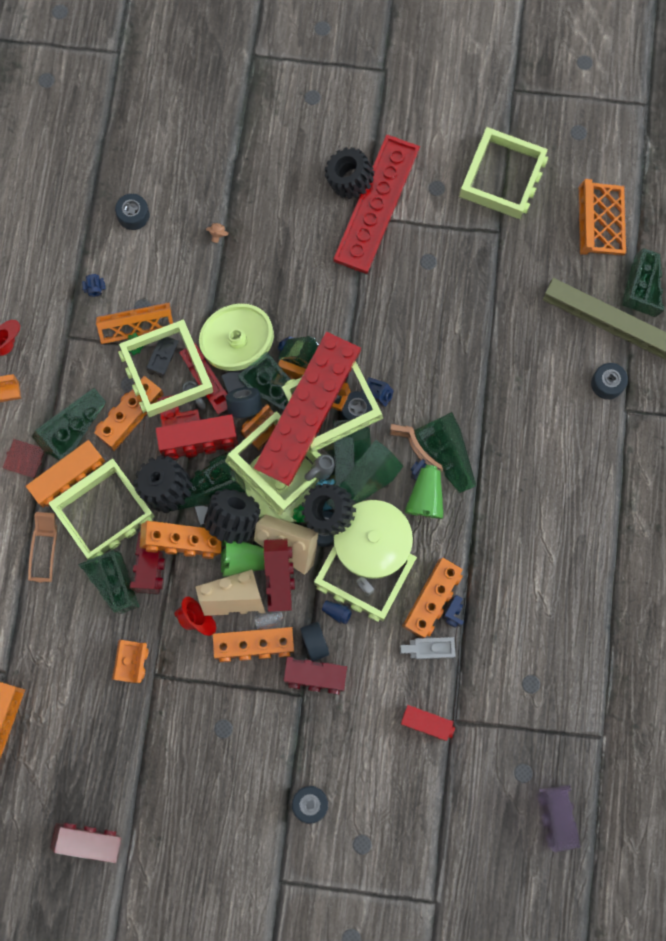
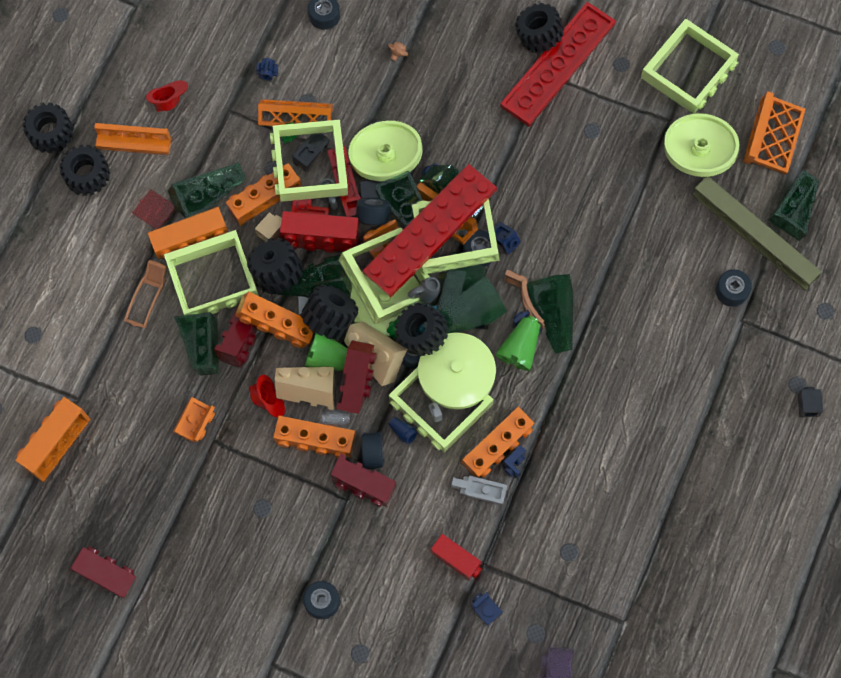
camera: 20 degrees right, 5 degrees down
none -> tan brick [255,212,282,242]
none -> dark blue bracket [472,592,503,626]
none -> yellowish green dish [664,114,739,177]

